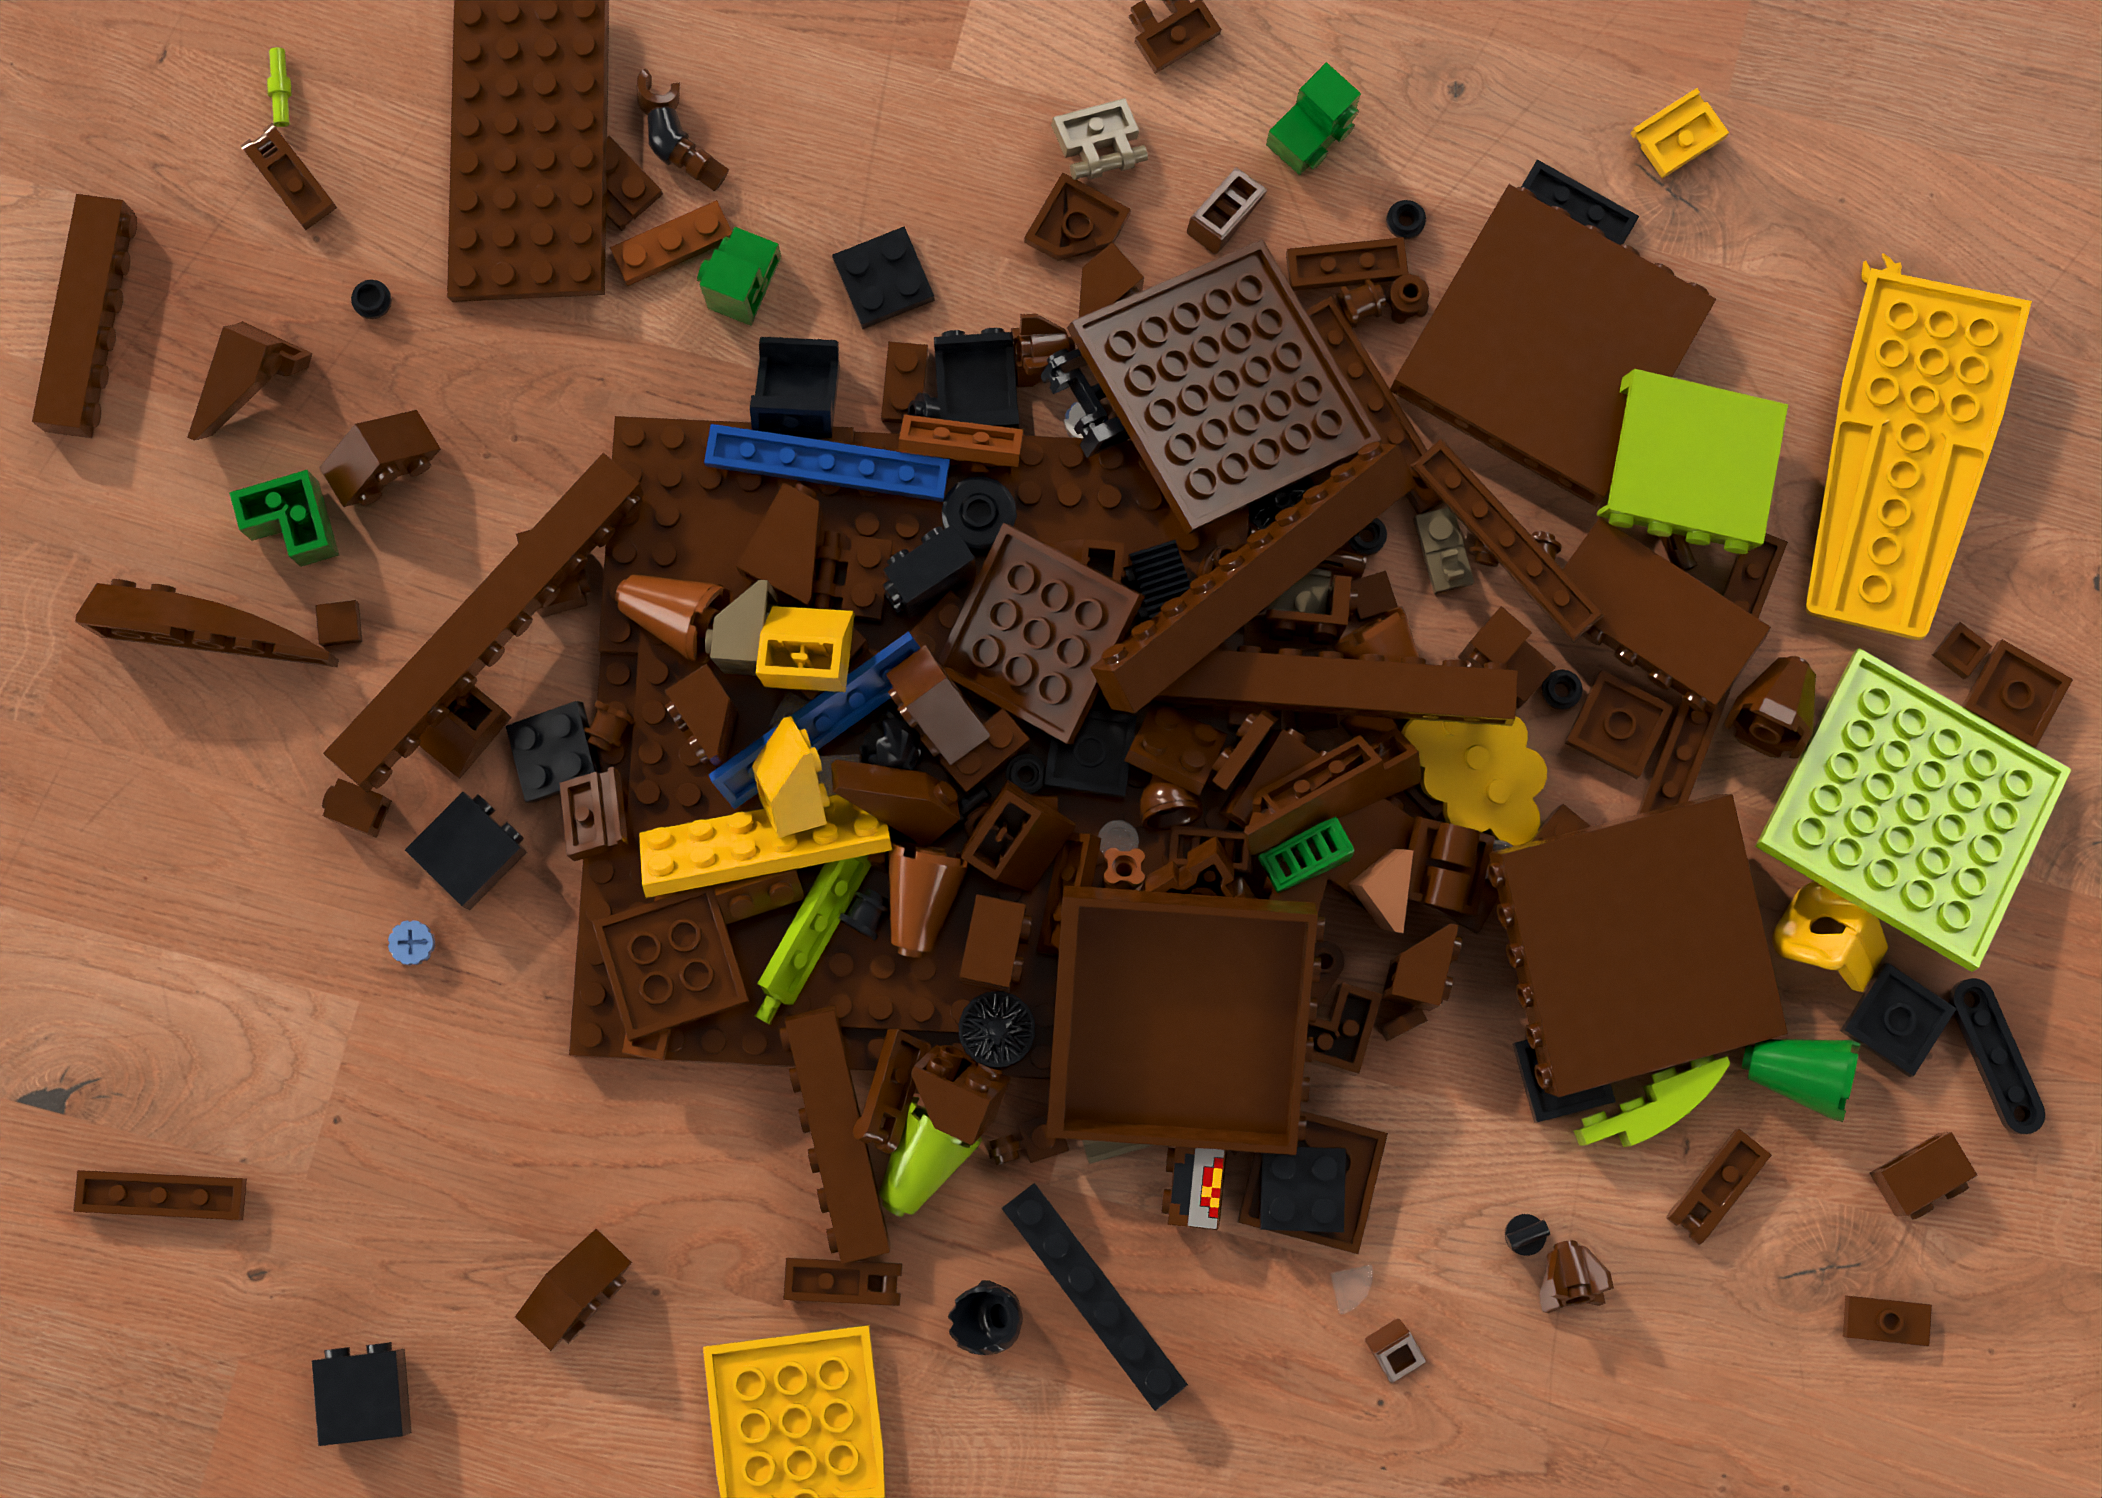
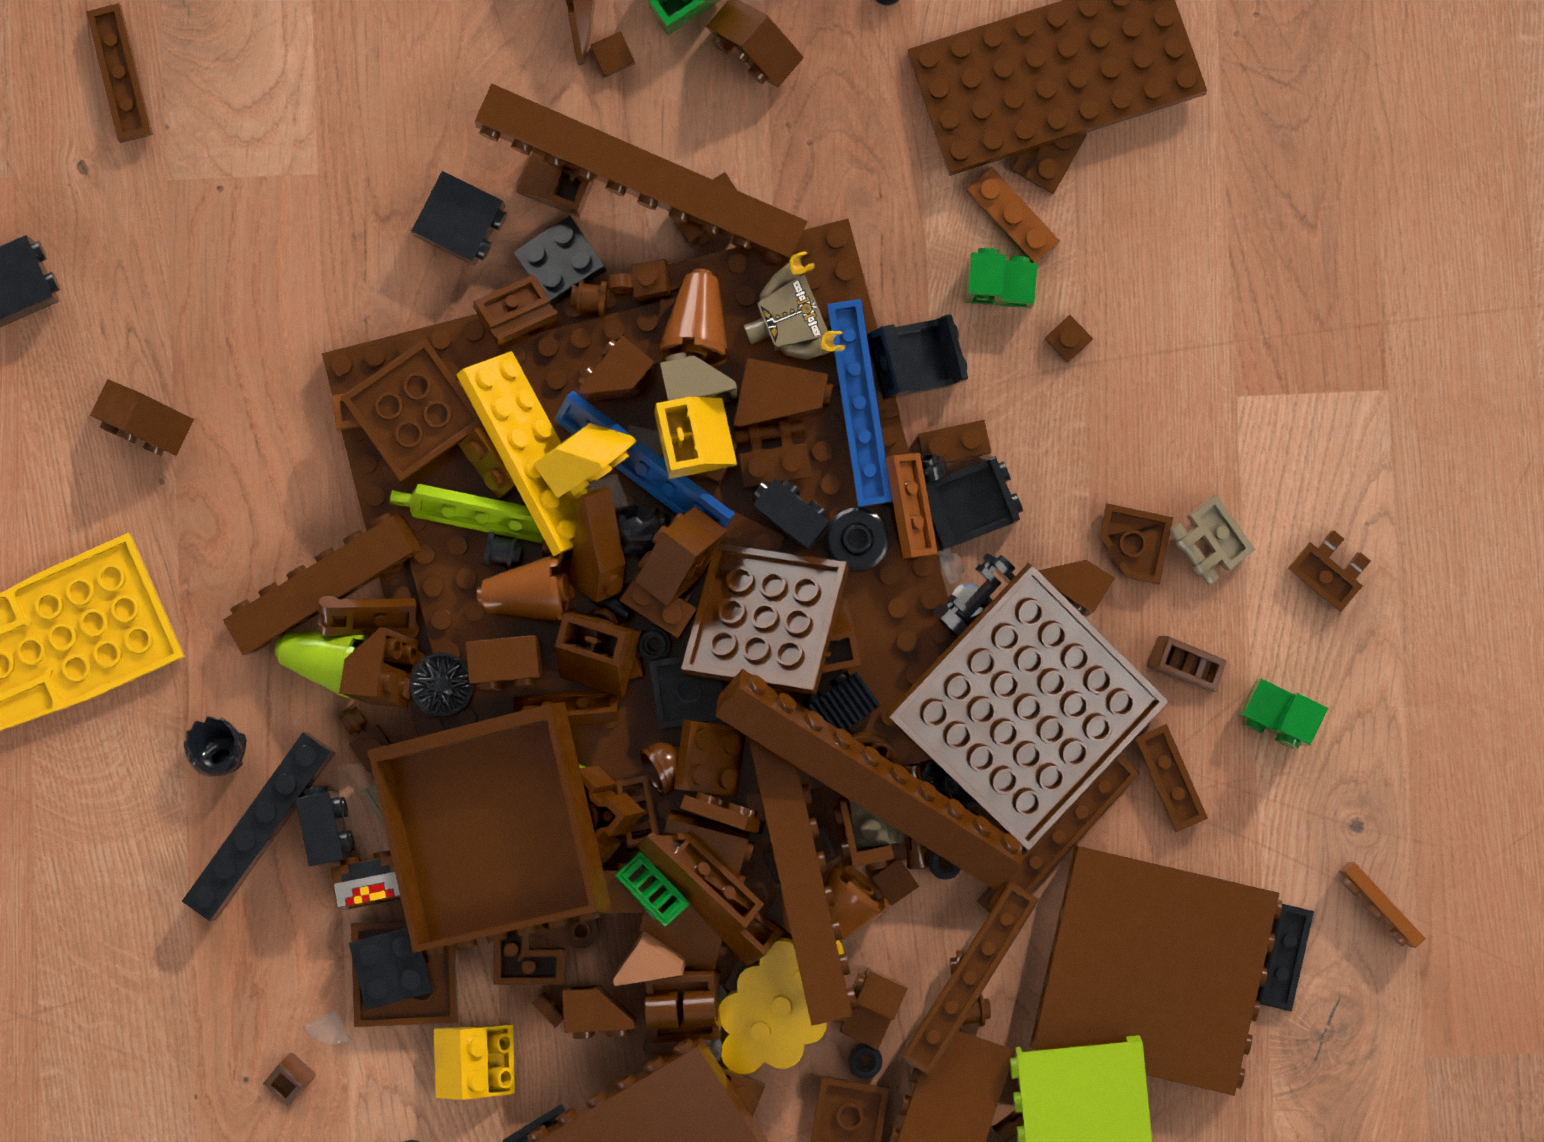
camera: 75 degrees right, 5 degrees up
reddish brown brick [322,778,392,838] -> none
medium blue piece [388,920,435,966] -> none
reddish brown piece [637,69,729,191] -> none
reddish brown plate [783,1258,902,1306] -> none
black plate [832,226,935,329] -> none
reddish brown brick [1011,313,1076,387] -> none
clear plate [1098,820,1139,855] -> none
dark orange brick [1103,848,1145,891] -> none
reddish brown brick [1337,279,1387,328] -> none
reddish brown brick [1384,274,1429,324] -> none
black plate [1386,200,1426,239] -> none
dark tan plate [1413,508,1474,594] -> none
yellow plate [1630,88,1729,179] -> none
none -> black brick [295,786,355,866]
none -> yellow slope [434,1024,515,1100]
none -> reddish brown plate [607,259,671,301]
none -> dark tan torso [743,251,845,360]
none -> clear plate [937,548,965,586]
none -> reddish brown plate [1045,315,1093,363]
none -> dark orange plate [1339,862,1426,948]

